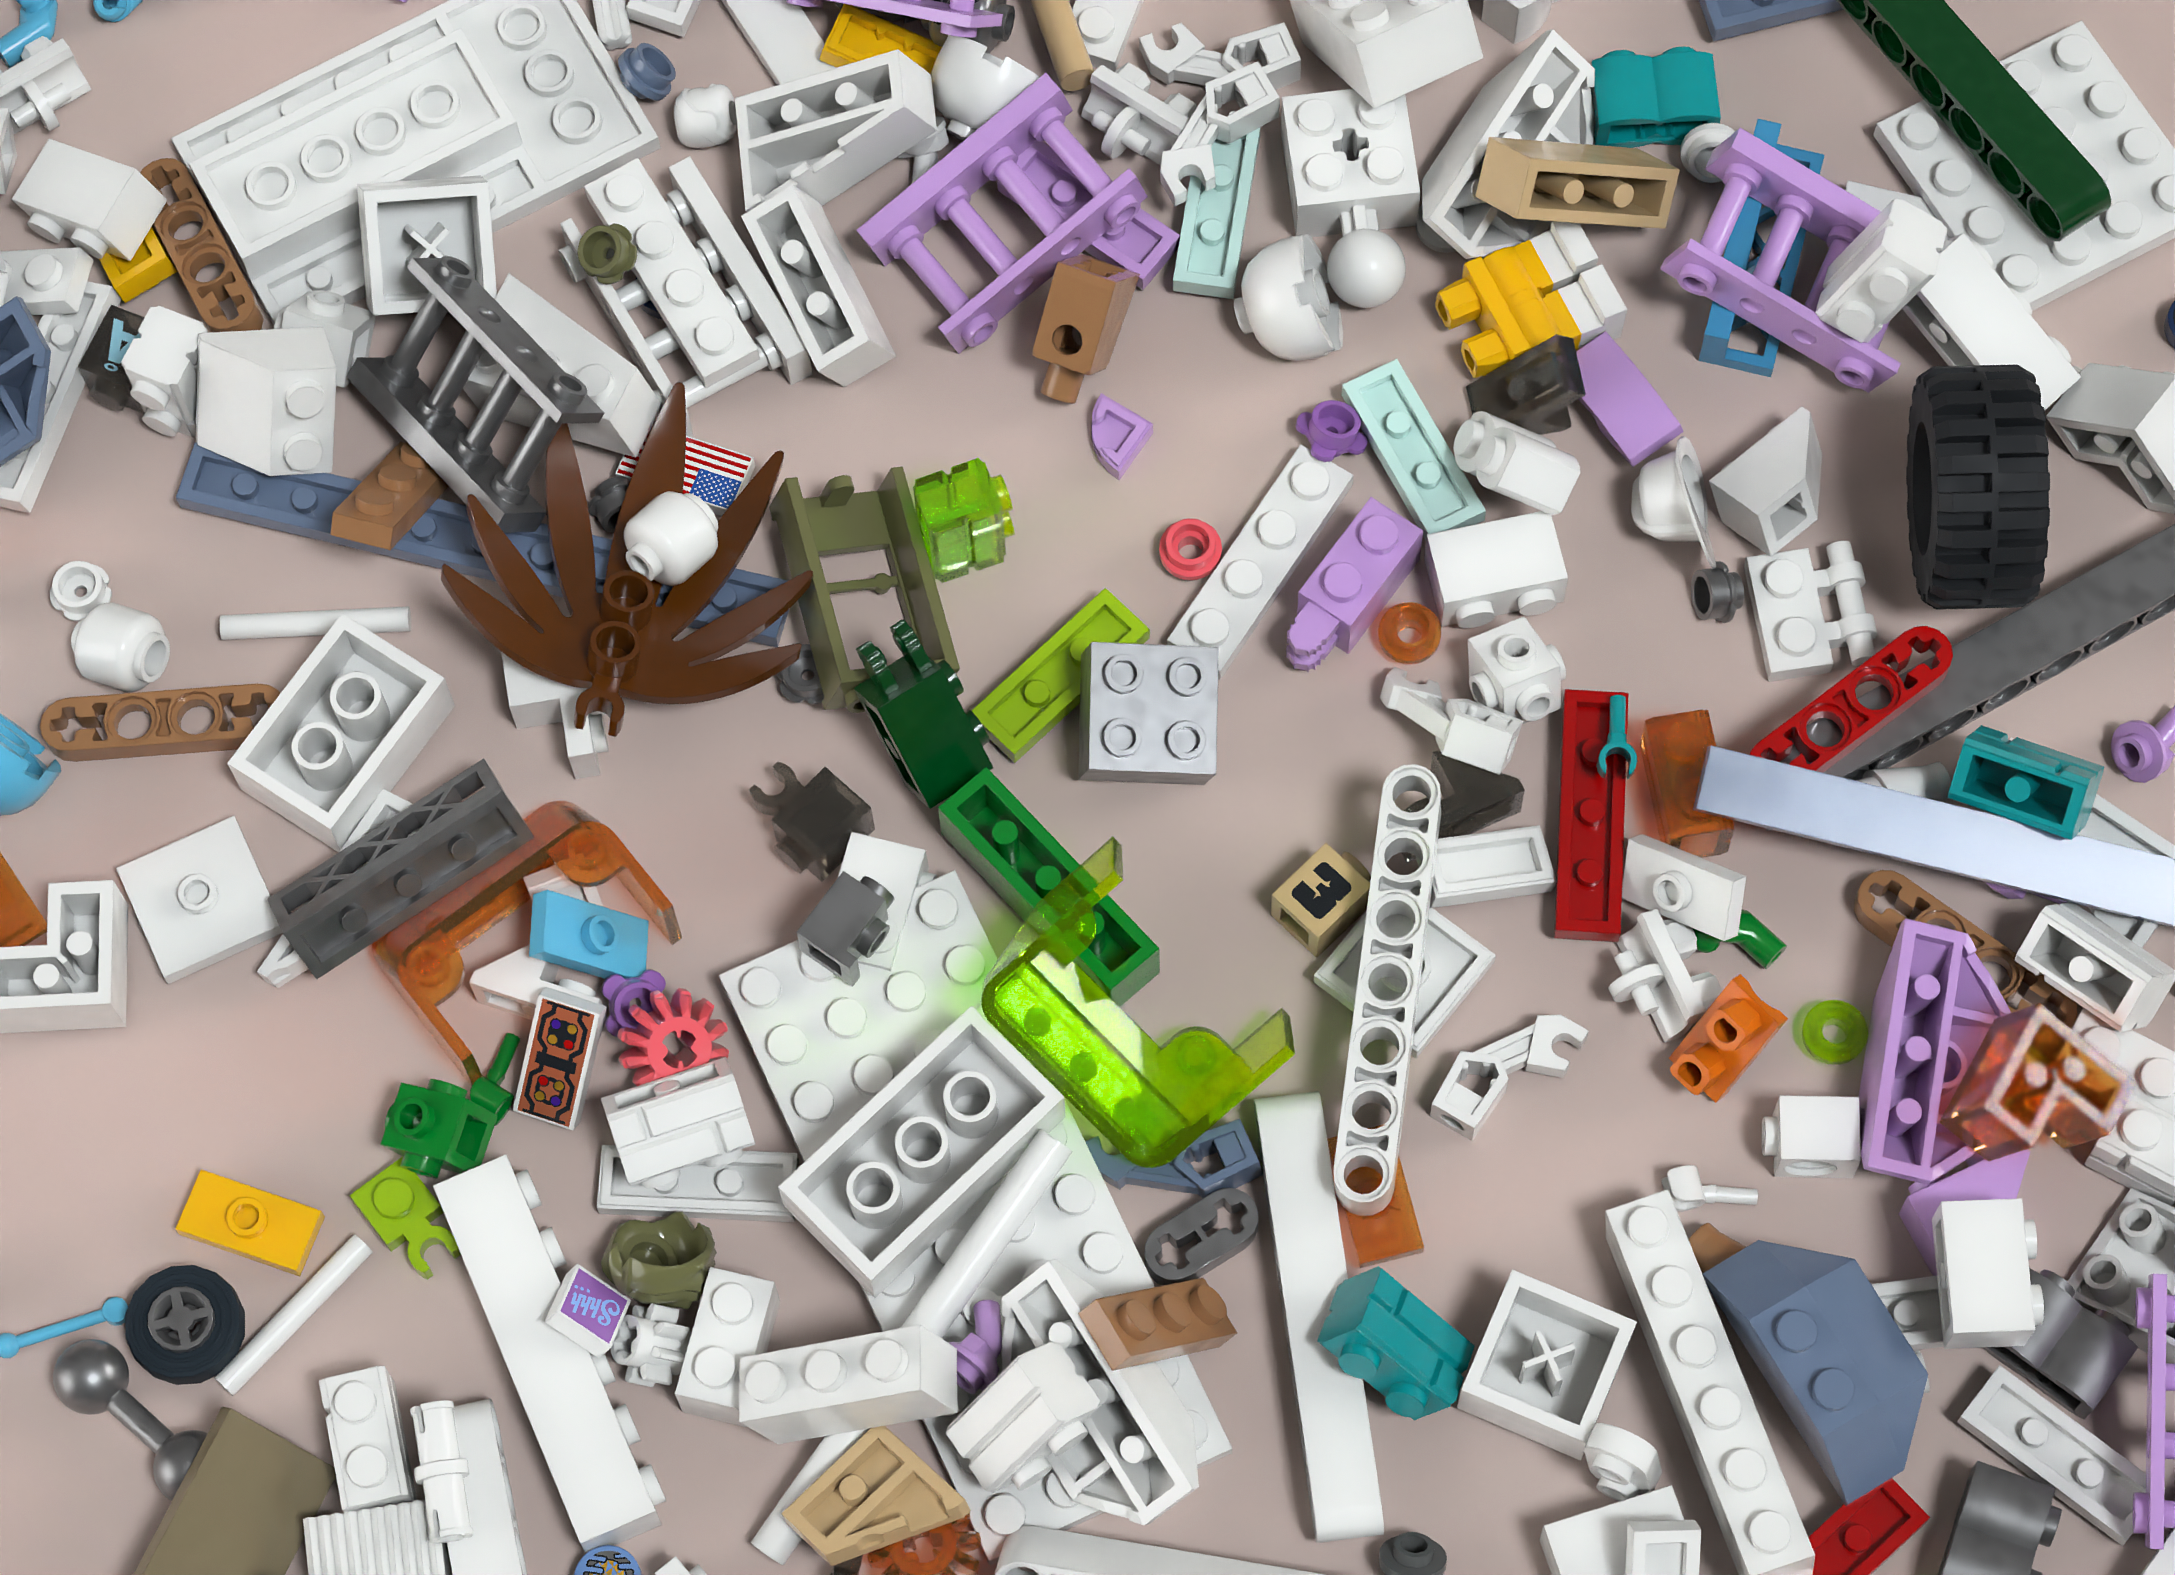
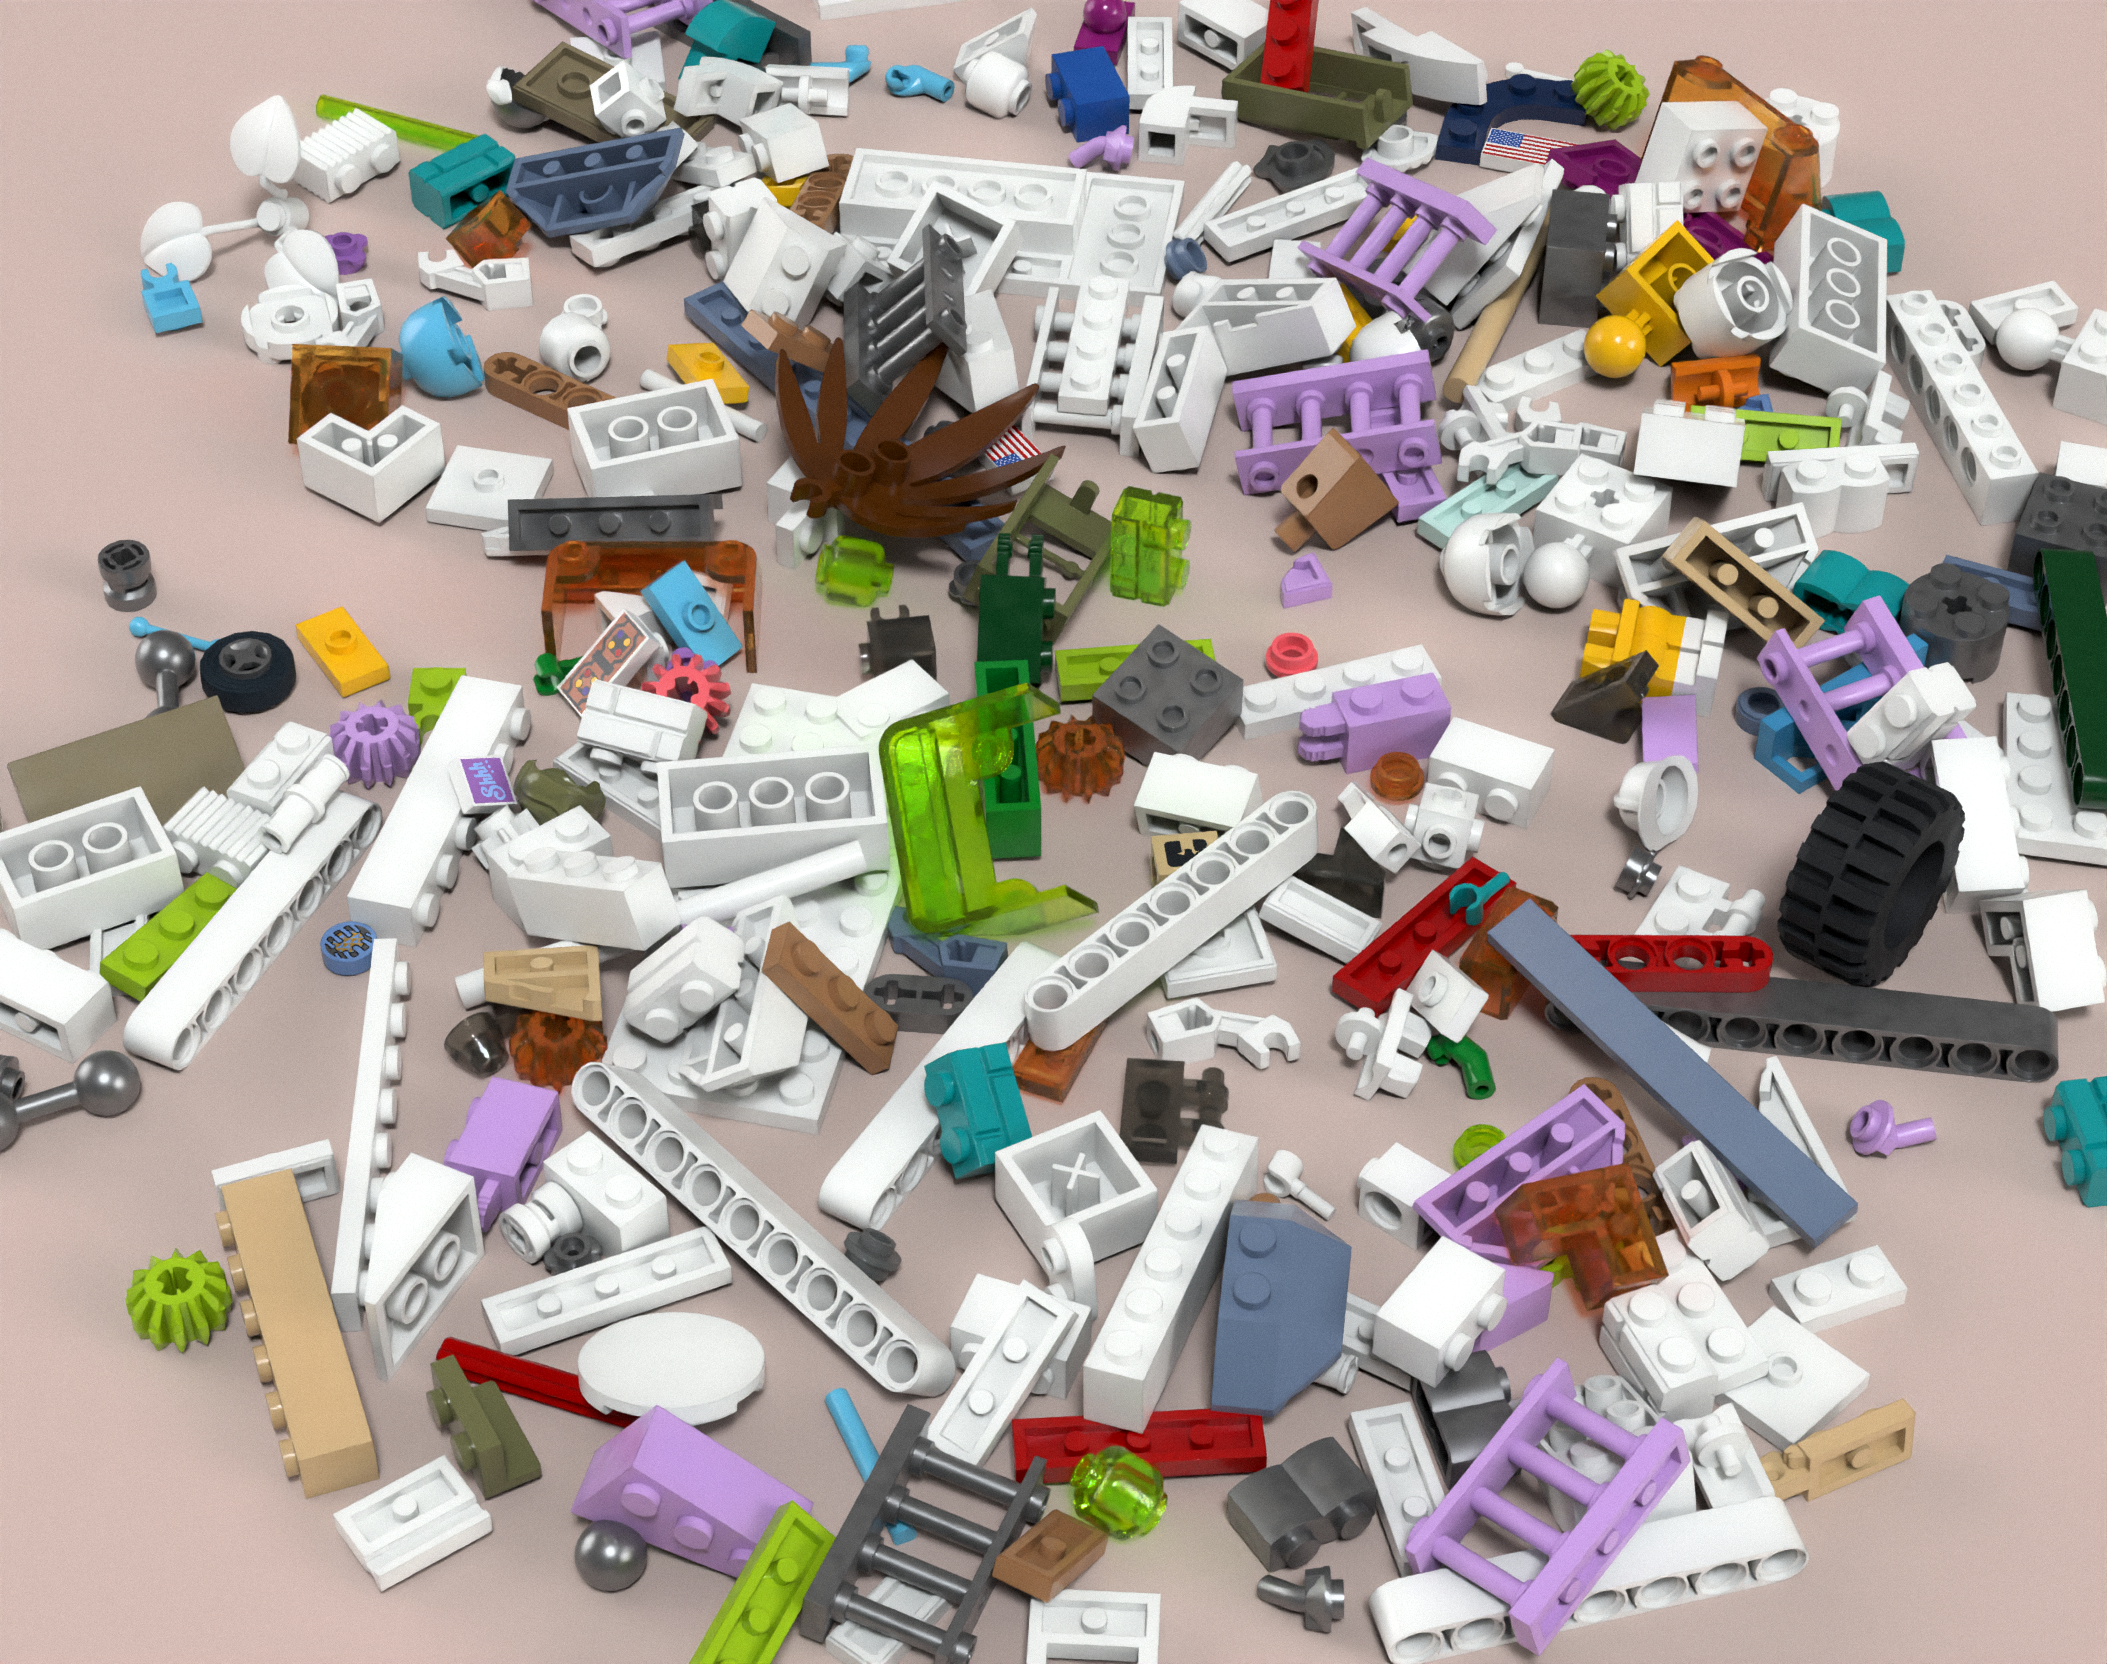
camera: 35 degrees right, 25 degrees down
white bar [214,1234,373,1396] -> none
green brick [380,1079,498,1179] -> none
olive plate [577,223,637,284] -> none
white head [624,491,719,586] -> none
flat silver brick [797,871,895,987] -> none
medium lavender plate [1295,400,1368,462] -> none
light aqua plate [1341,359,1486,540] -> none
white brick [1454,411,1580,515] -> none
orange hips [1669,974,1788,1103] -> none
white slope [1709,407,1822,557] -> none
teal brick [1948,725,2104,840] -> none
none -> lavender gear [329,699,421,789]
none -> yellow plate [666,342,749,404]
none -> clear neon green head [815,535,894,607]
none -> clear orange gear [1036,714,1125,803]
none -> clear smoke plate [1119,1058,1229,1164]
none -> white brick [1134,752,1263,838]
none -> sand blue tile [1735,687,1785,736]
none -> flat silver brick [1899,563,2010,684]

